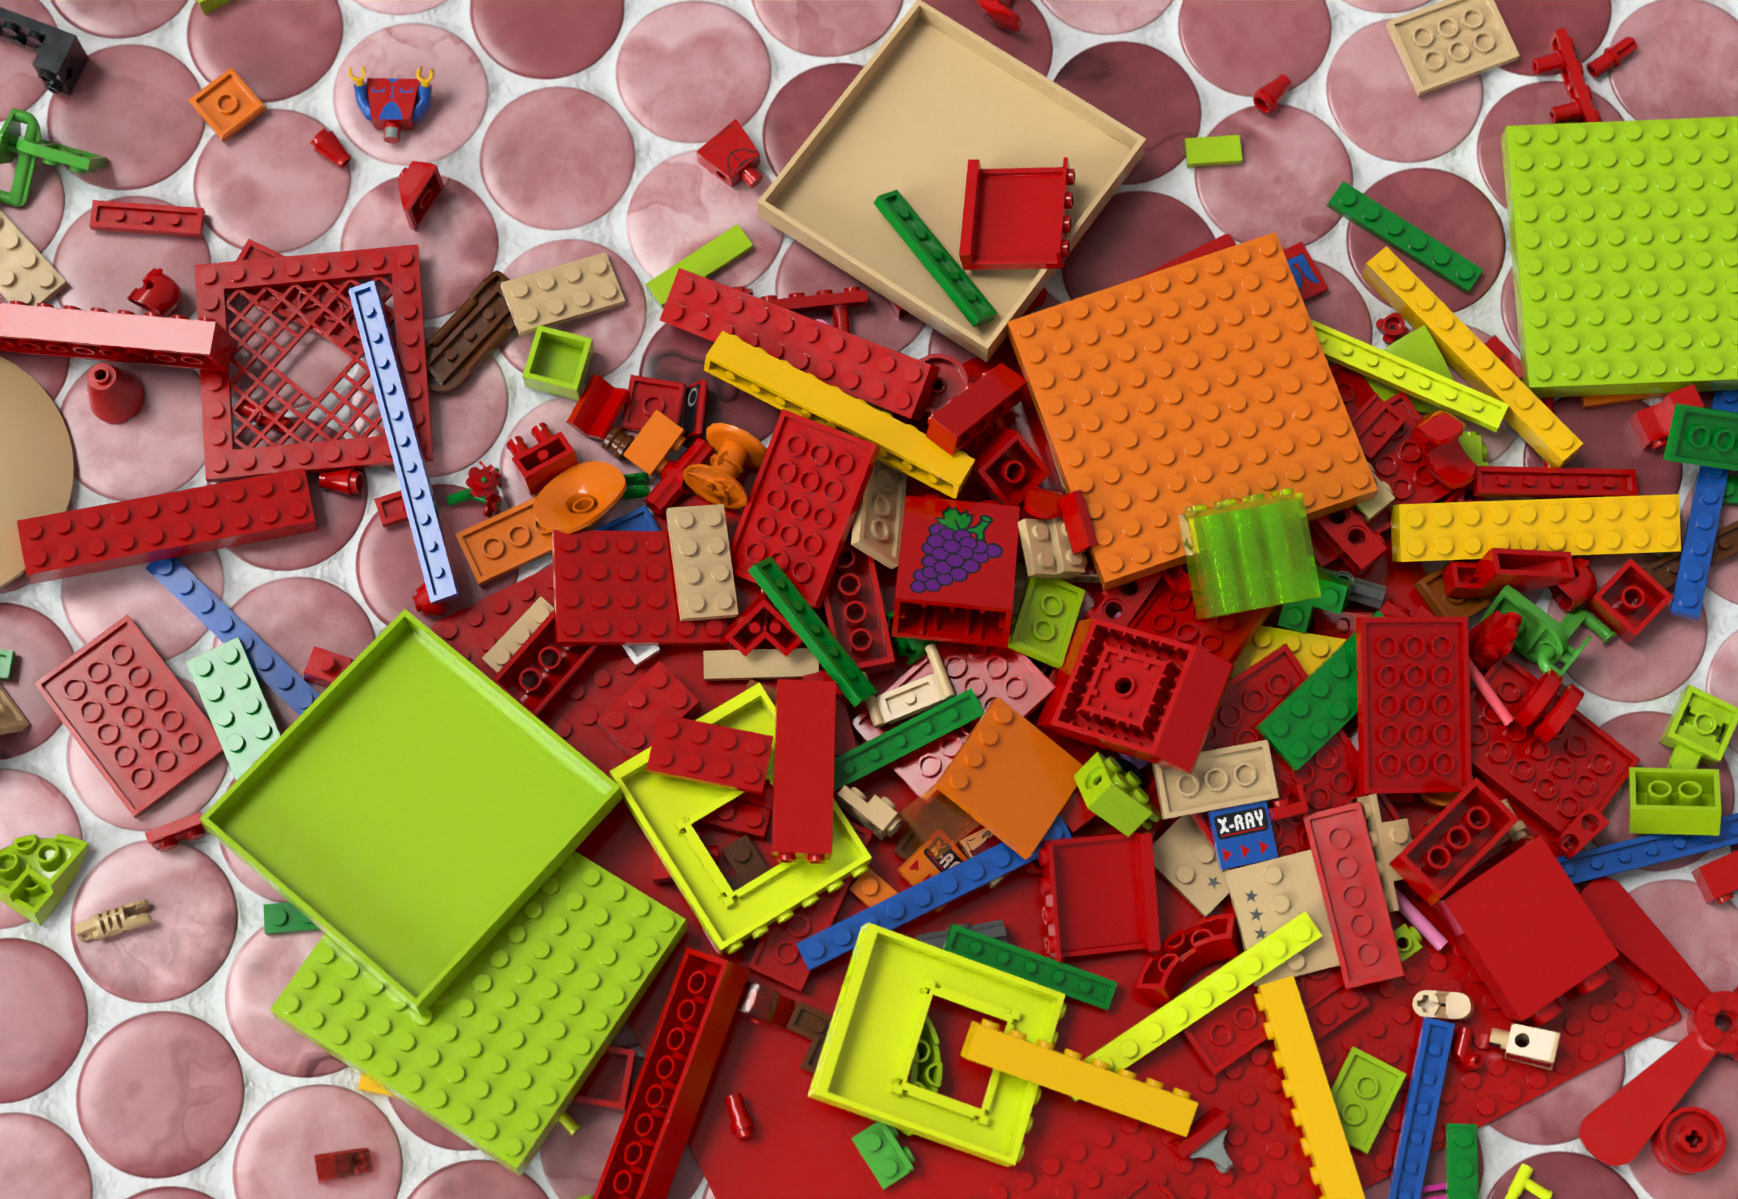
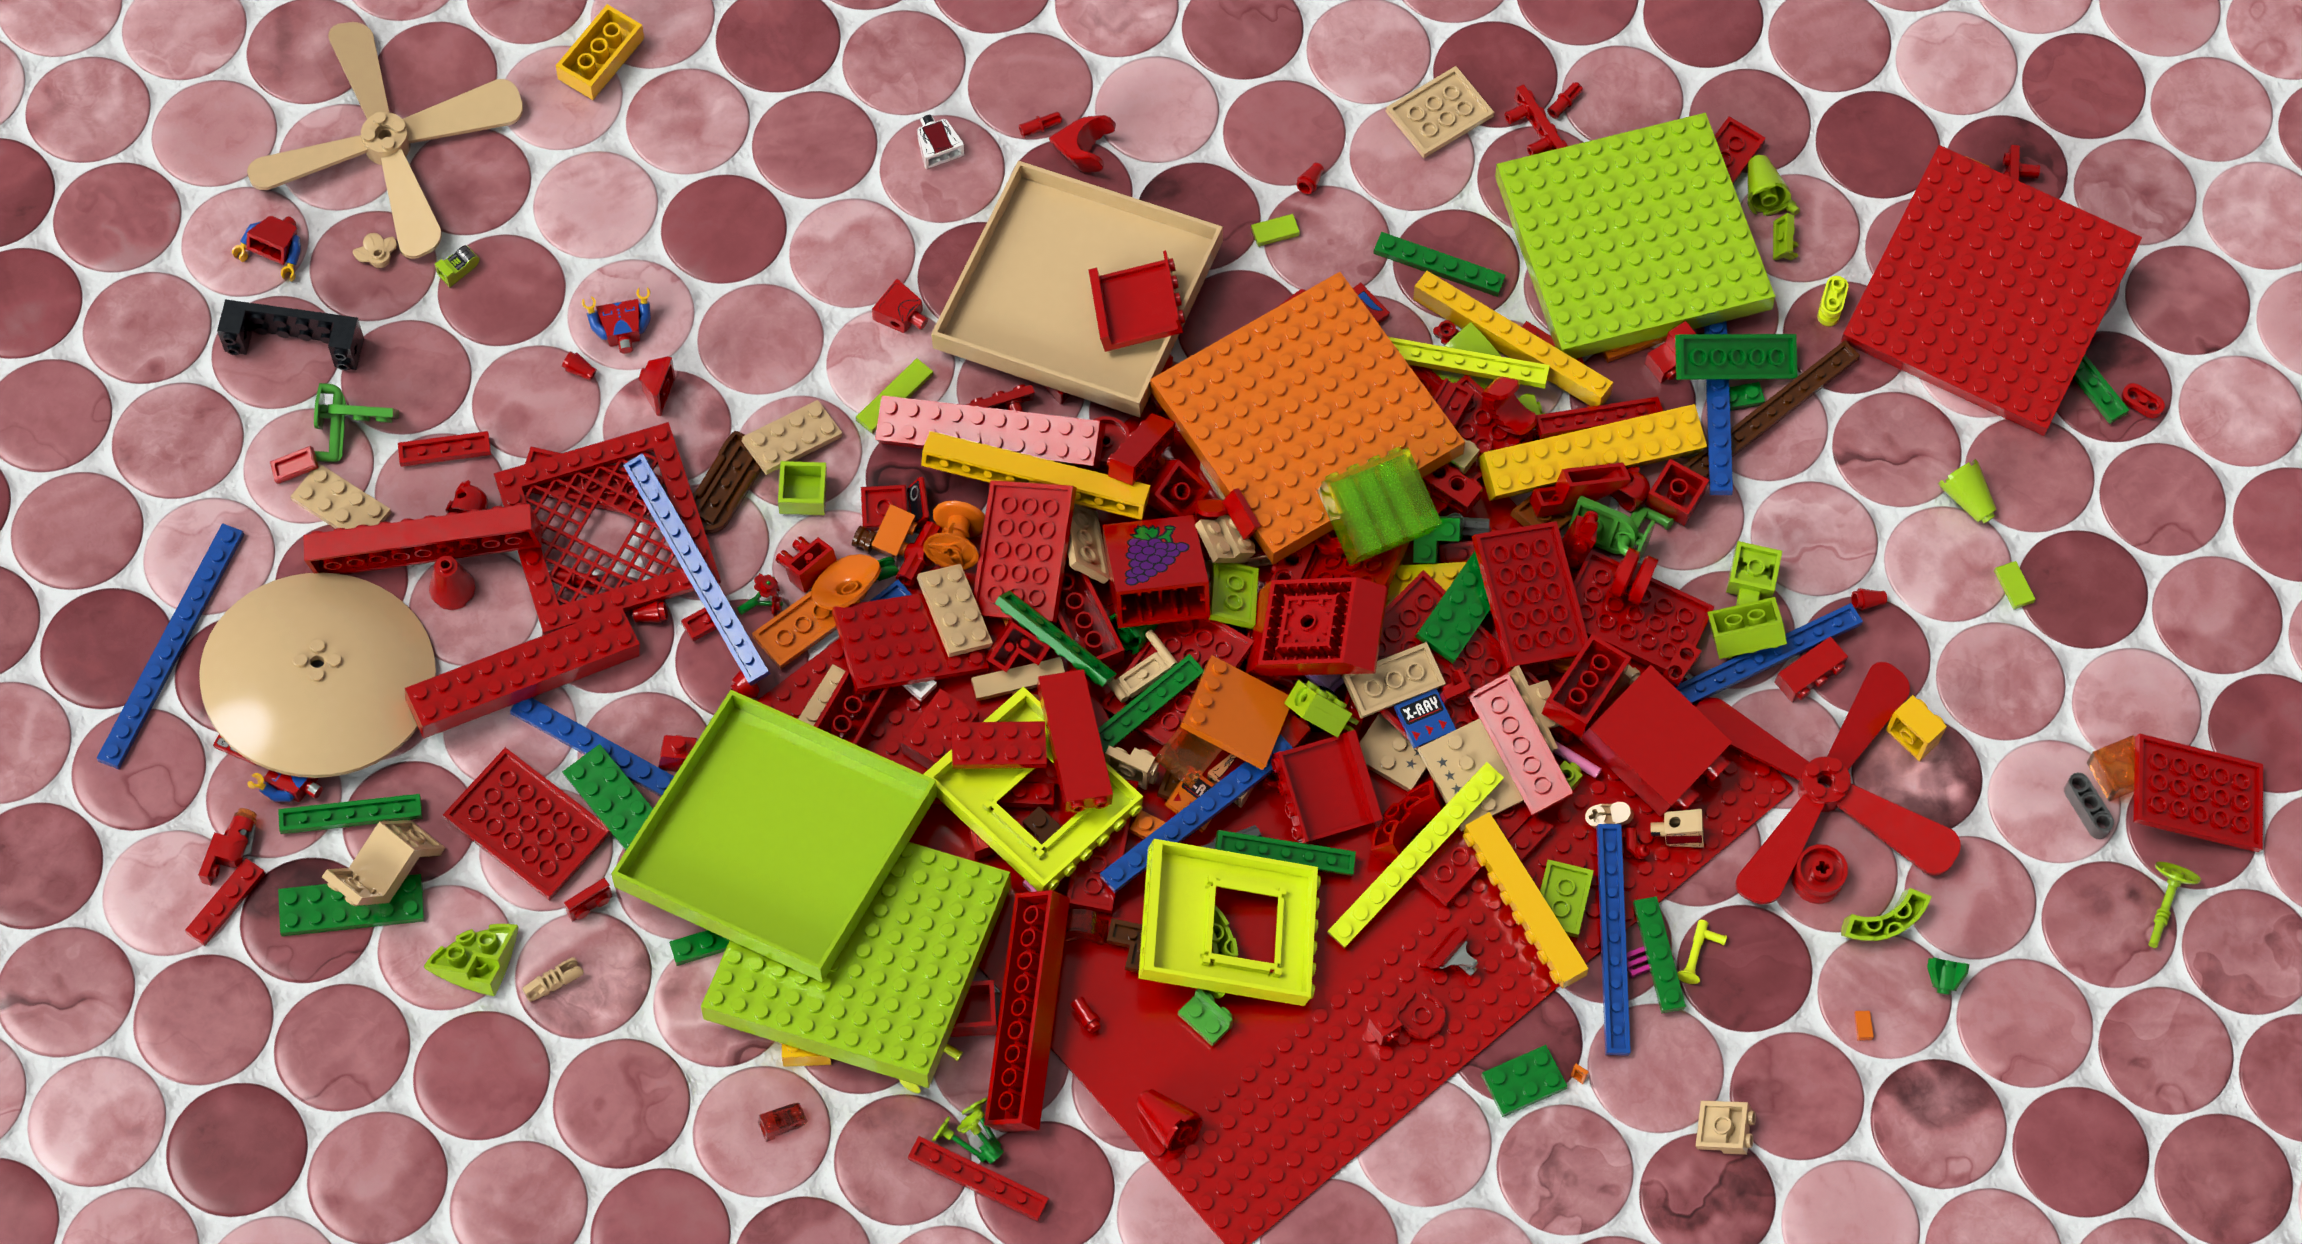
camera: 15 degrees left, 10 degrees down
orange plate [188,67,267,143] -> none
red panel [566,375,630,440] -> none
green plate [873,190,997,327] -> none
yellow brick [960,1019,1198,1137] -> none
coral bar [1469,657,1514,726] -> none

